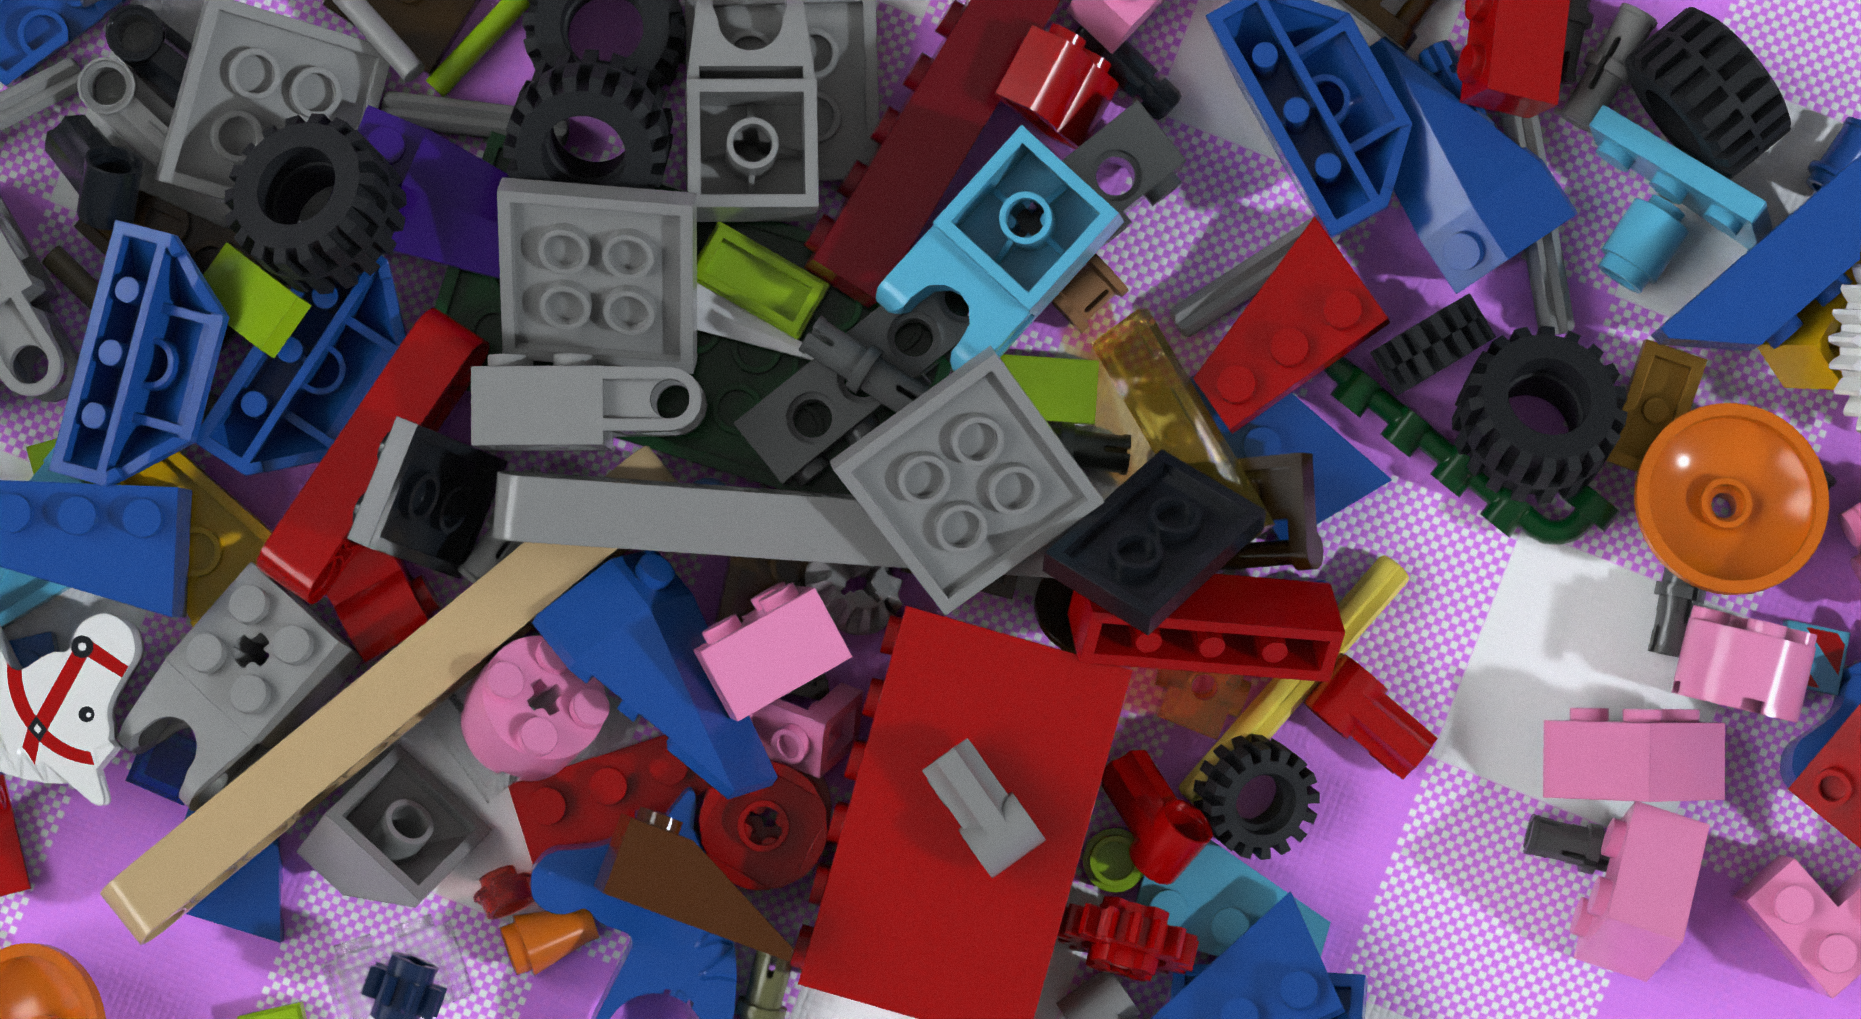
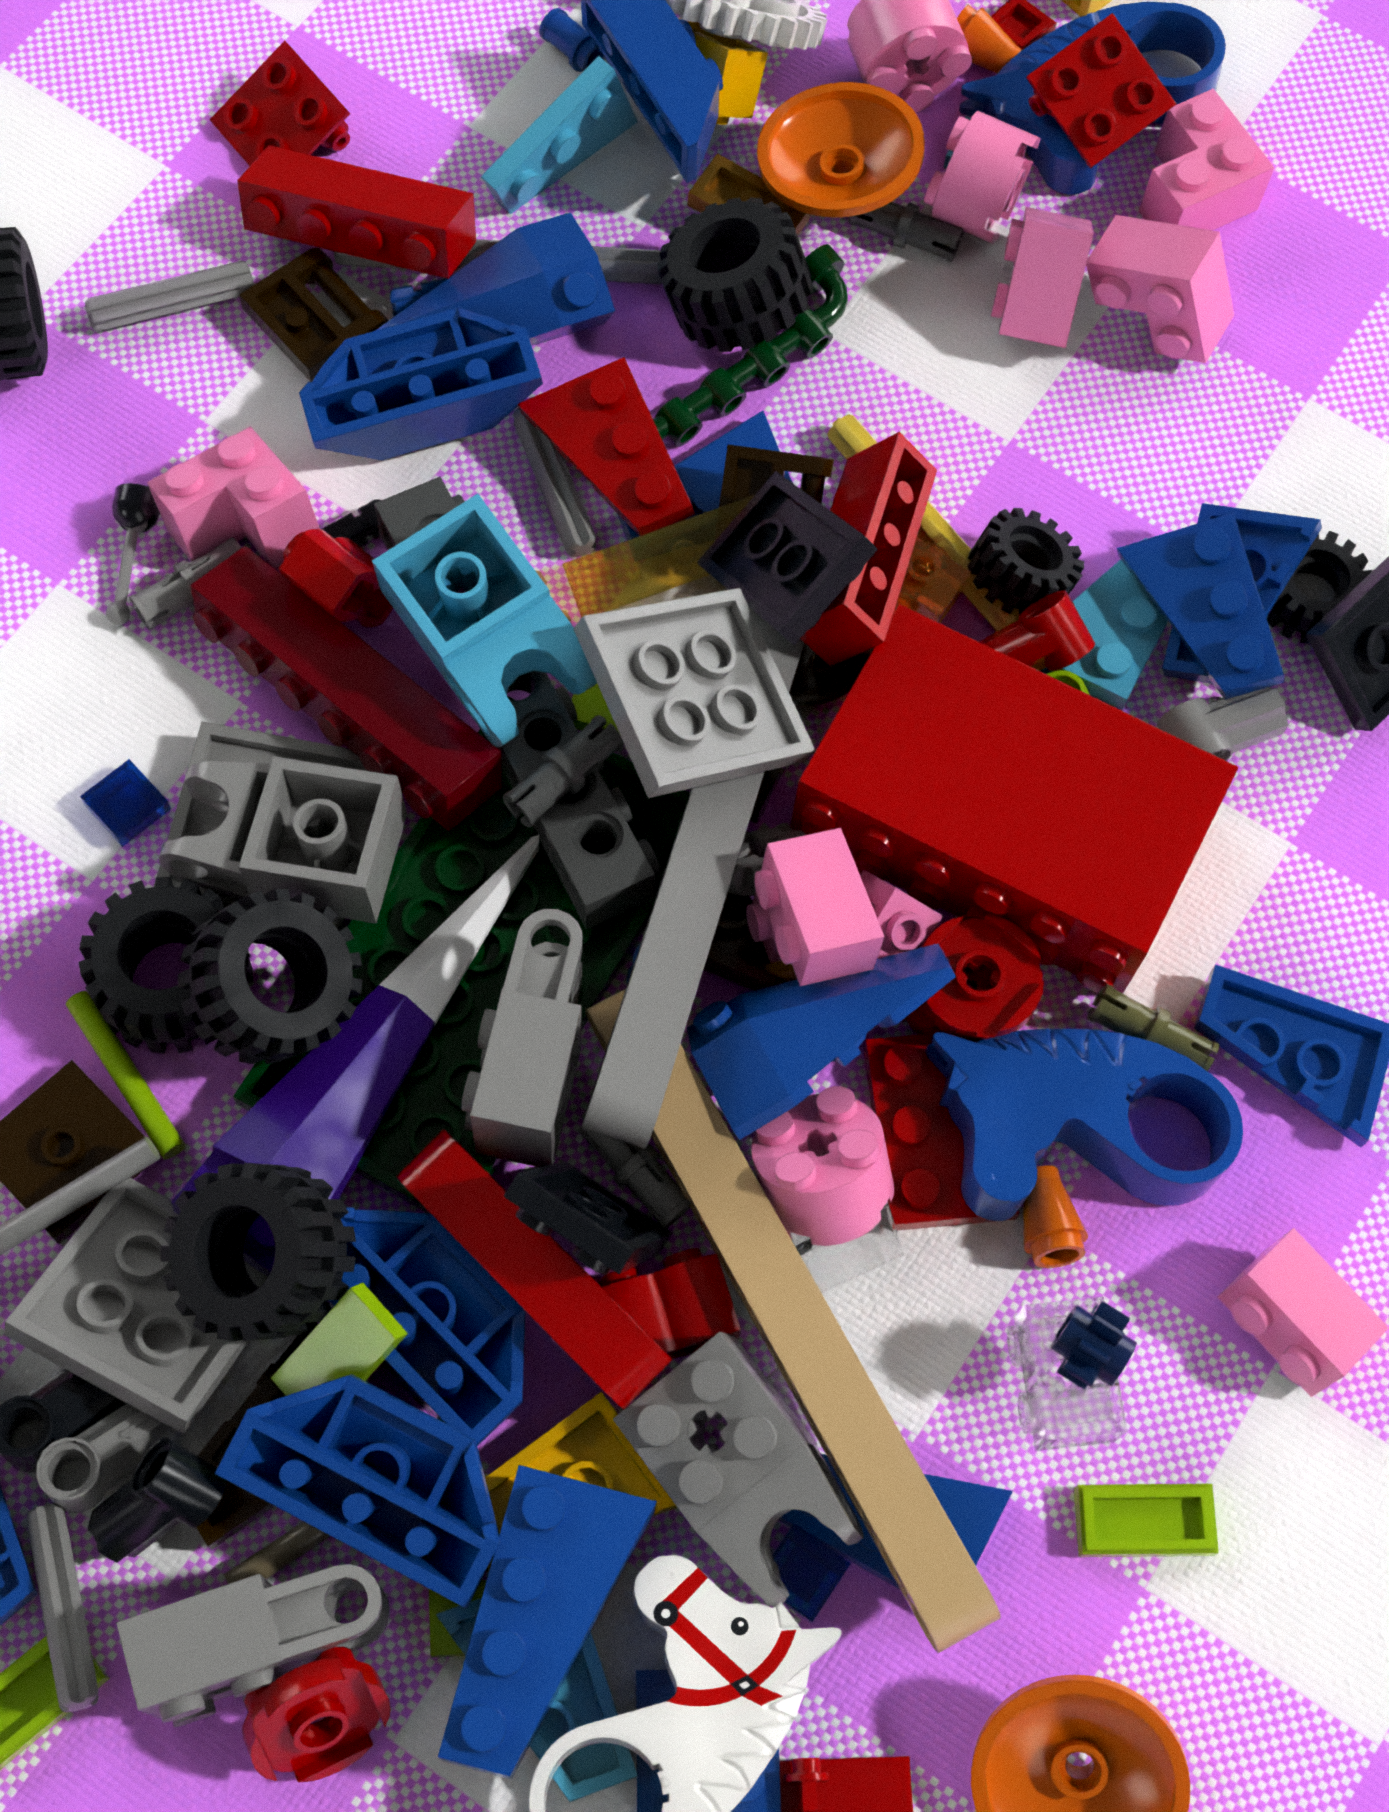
camera: 85 degrees left, 20 degrees down
light grey slope [296,744,493,908] -> none
light grey axle [381,91,570,146] -> none
clear red plate [473,865,534,920] -> none
light grey plate [497,177,697,374] -> none
reddish brown slope [594,806,794,962] -> none
lime tile [697,222,830,340] -> none
light grey piece [922,738,1046,878] -> none
red gear [1057,896,1199,981] -> none
red piece [1303,654,1438,780] -> none
black tyre [1370,293,1496,396] -> none
dark grey pin [1523,814,1610,875] -> none
light grey pin [1559,3,1658,134] -> none
medium azure brick [1598,195,1689,294] -> none
black tyre [1625,7,1791,180] -> none

